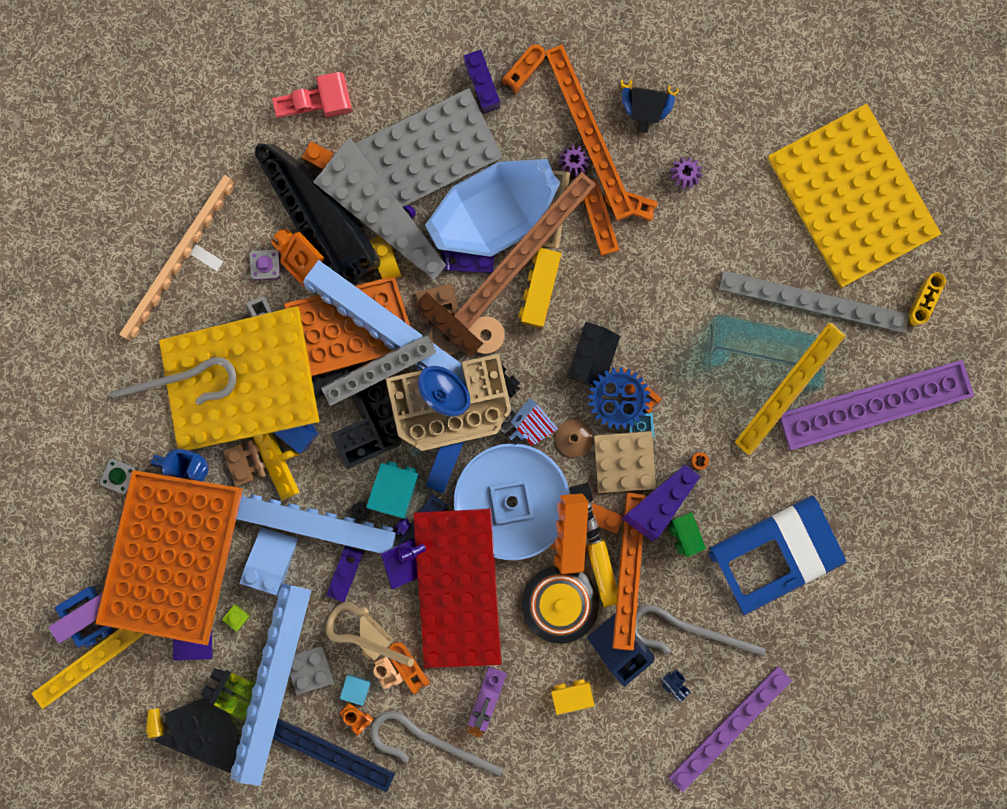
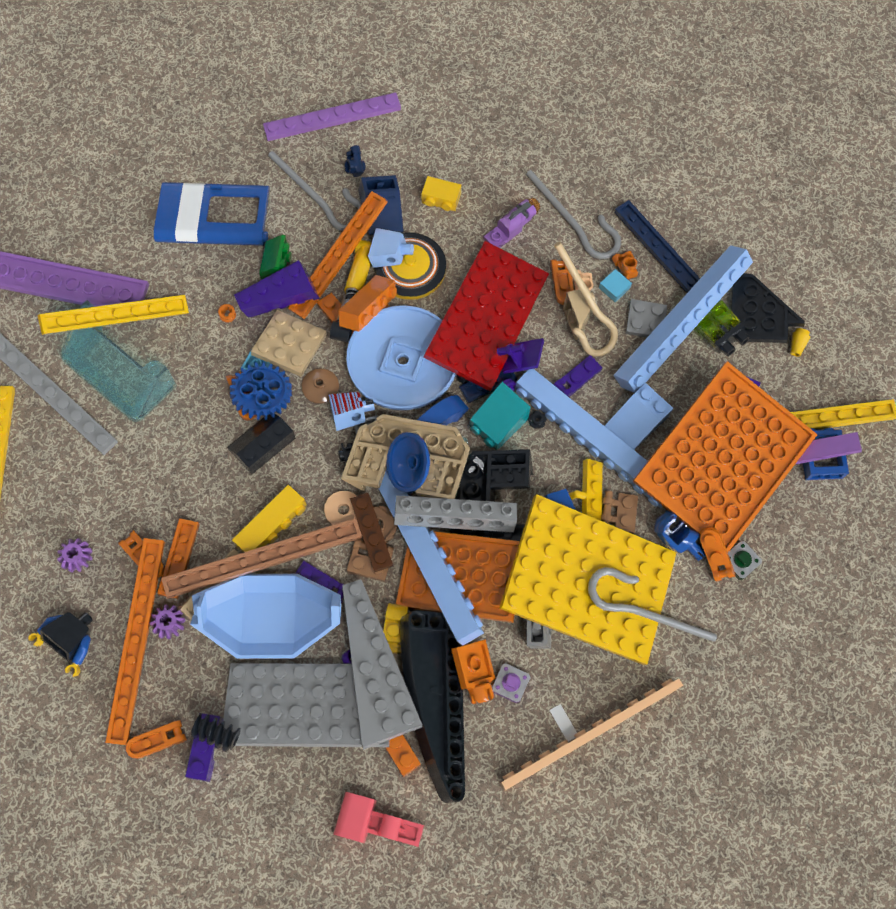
camera: 155 degrees left, 15 degrees down
lime plate [222,604,250,632] -> none
none -> black piece [191,713,241,752]
none -> light blue torso [368,228,414,267]
none -> orange plate [700,527,735,582]

